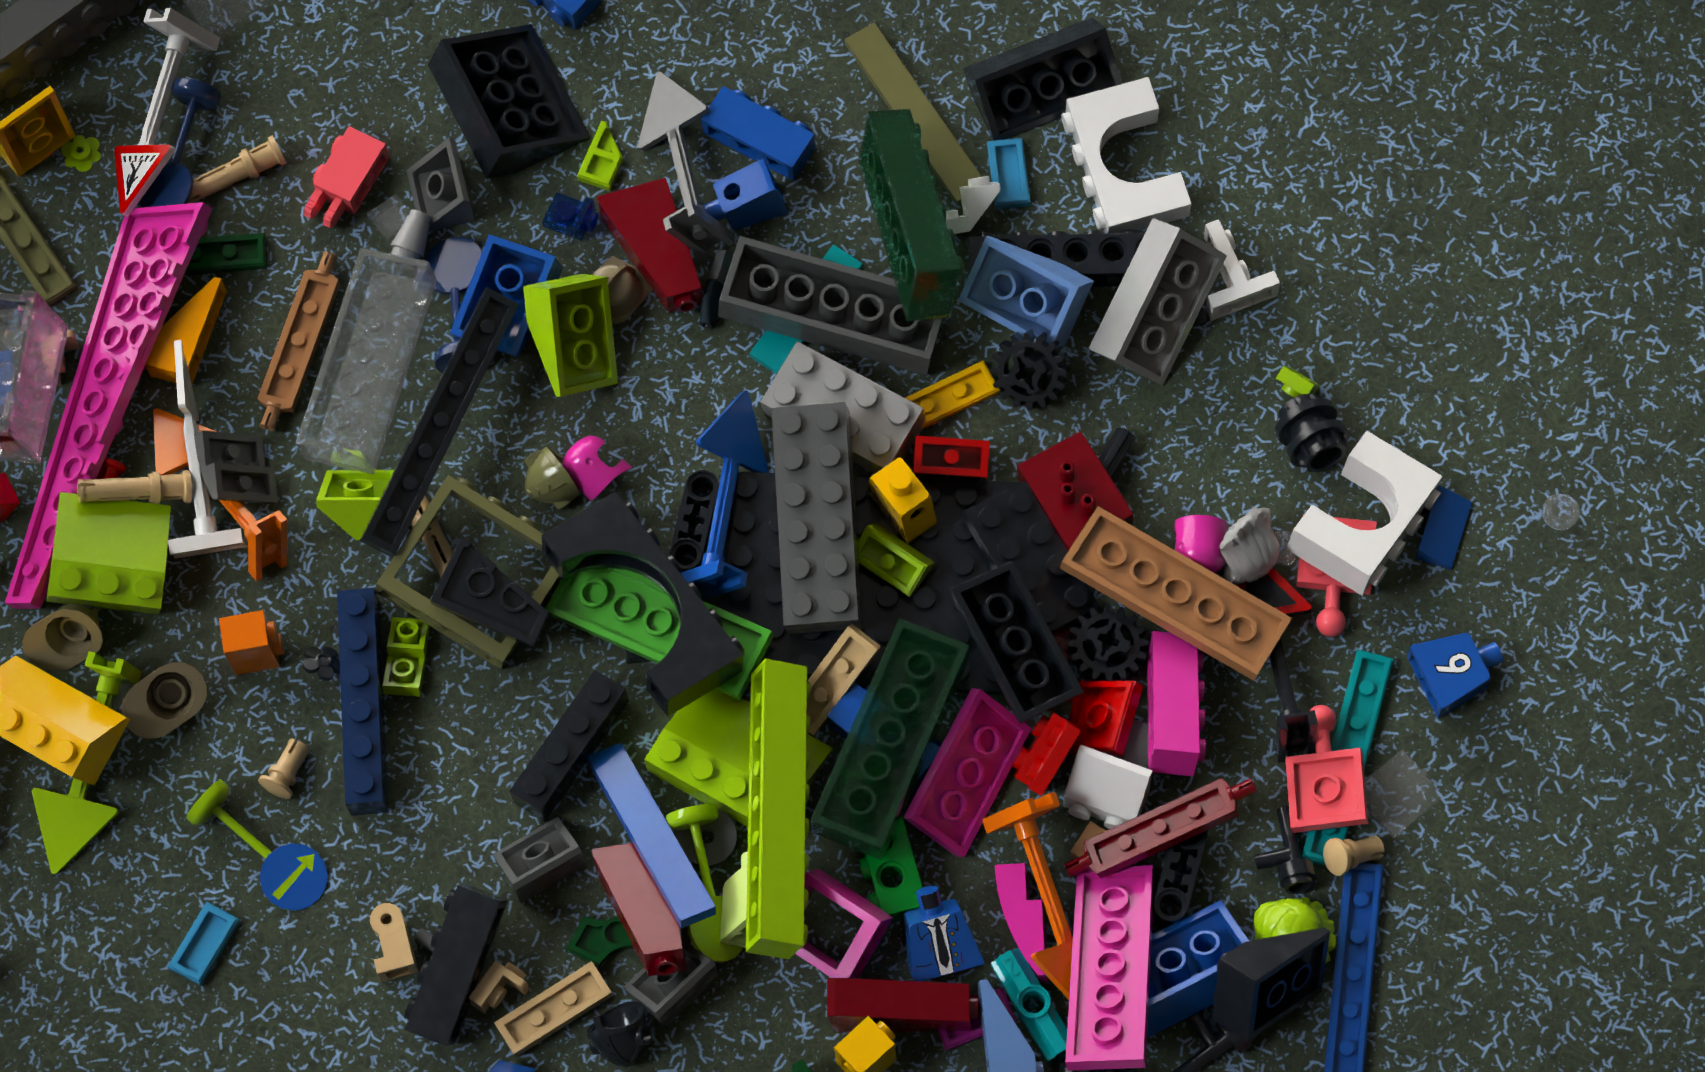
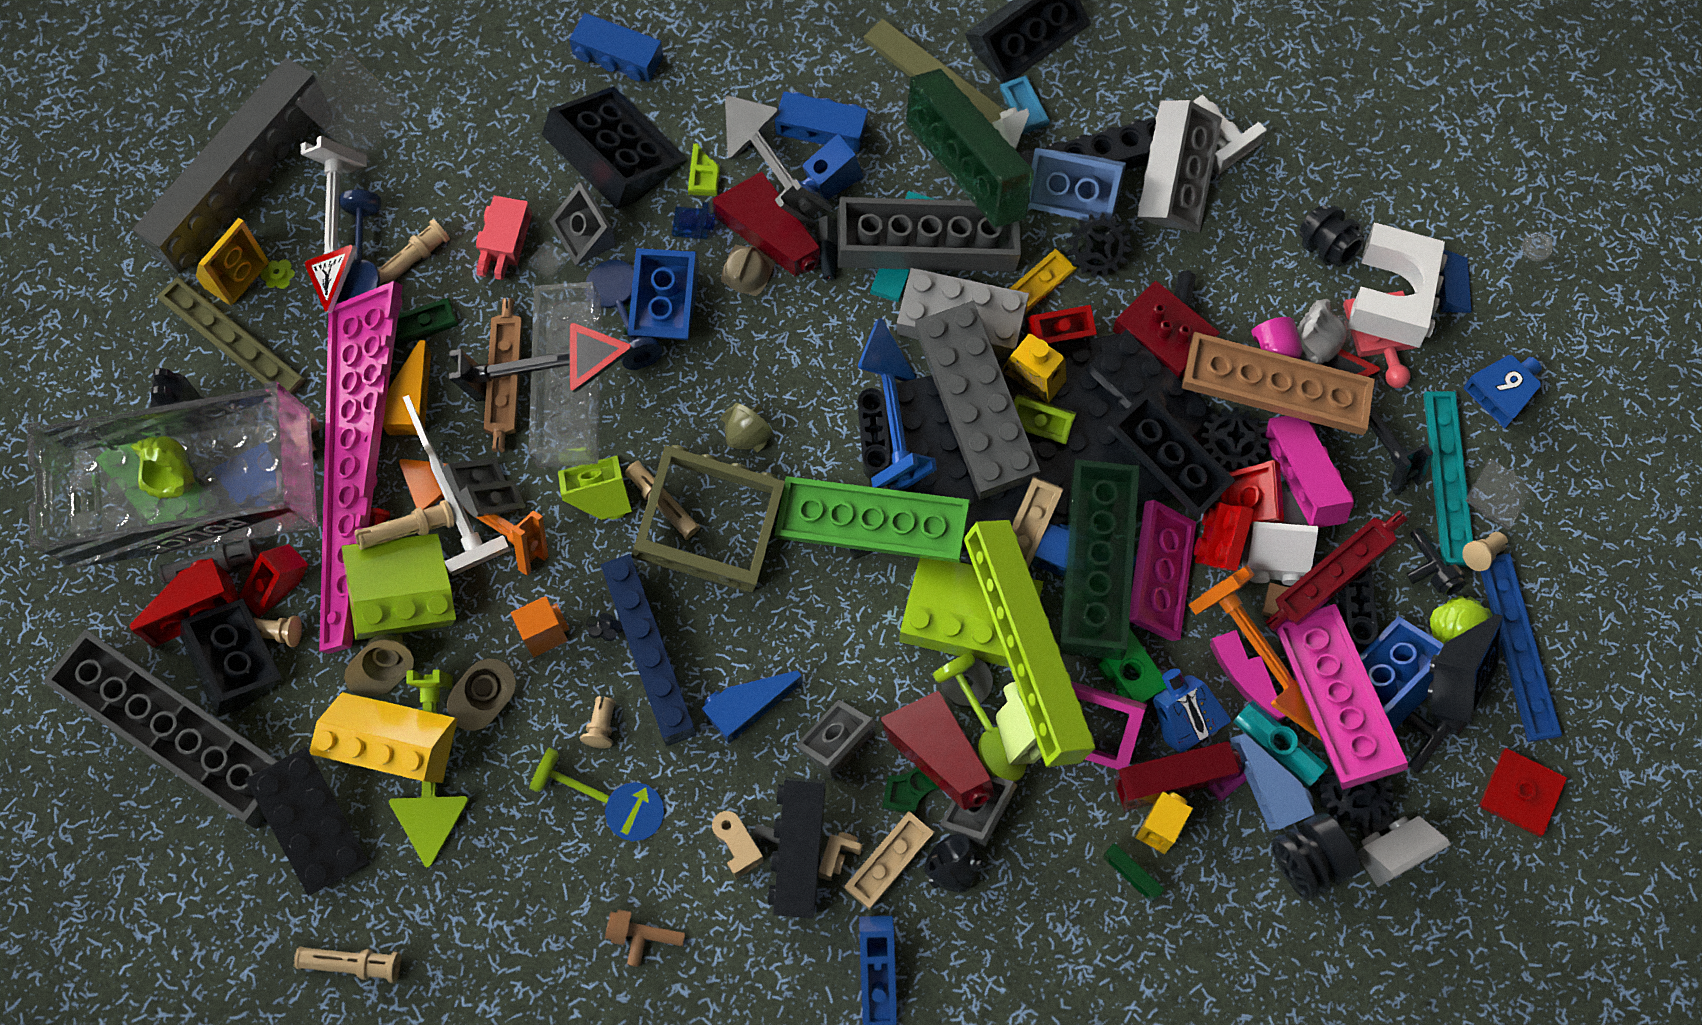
camera: 20 degrees left, 0 degrees up
dark azure tile [167,902,240,986] -> none
black plate [359,287,519,558] -> none
lime slope [382,617,430,697] -> none
light grey cone [390,209,431,265] -> none
black wing [430,534,549,648] -> none
black brick [510,670,629,822] -> none
lime slope [523,274,618,397] -> none
black arch [541,492,745,717] -> none
dark pink helmet [562,435,632,502] -> none
tile [587,743,716,928] -> none
white arch [1061,77,1191,234] -> none
lime plate [1276,366,1320,398] -> none
coral plate [1285,705,1368,833] -> none
none -> black piece [449,323,633,401]
none -> medium nougat piece [605,910,685,966]
none -> blue slope [702,670,803,744]

